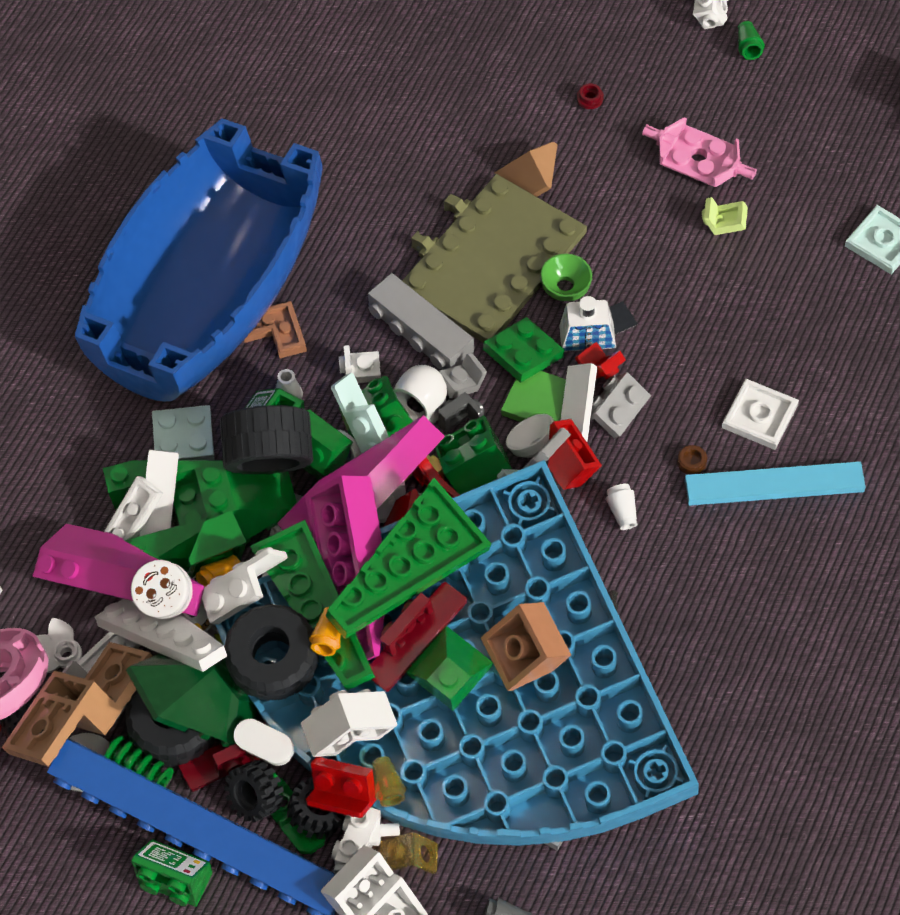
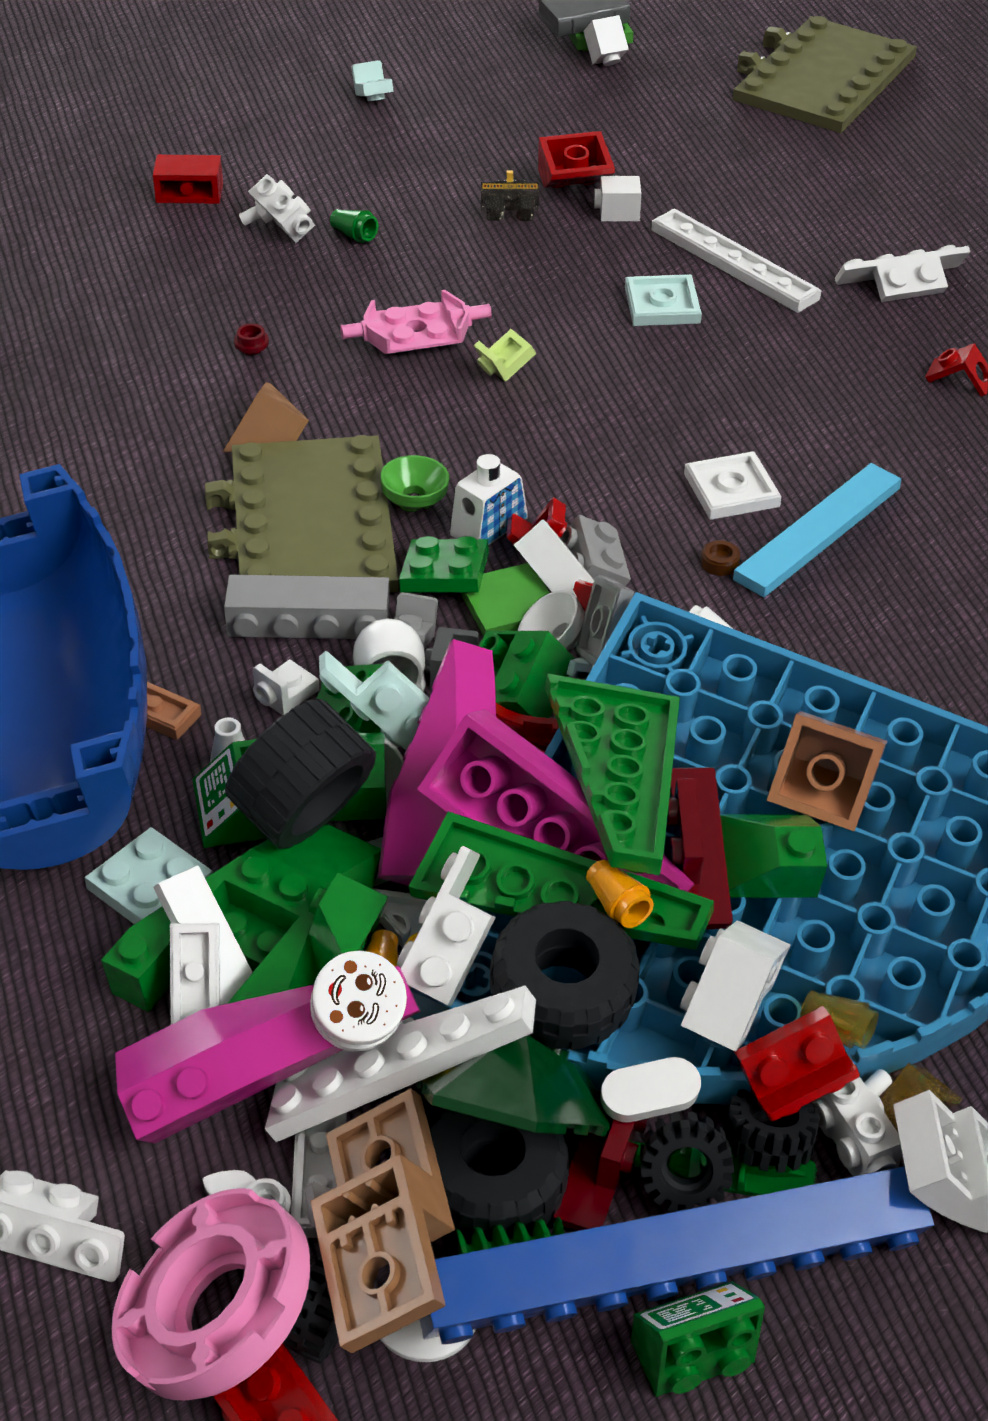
camera: 45 degrees left, 15 degrees down
none -> clear smoke hips [481,170,539,221]

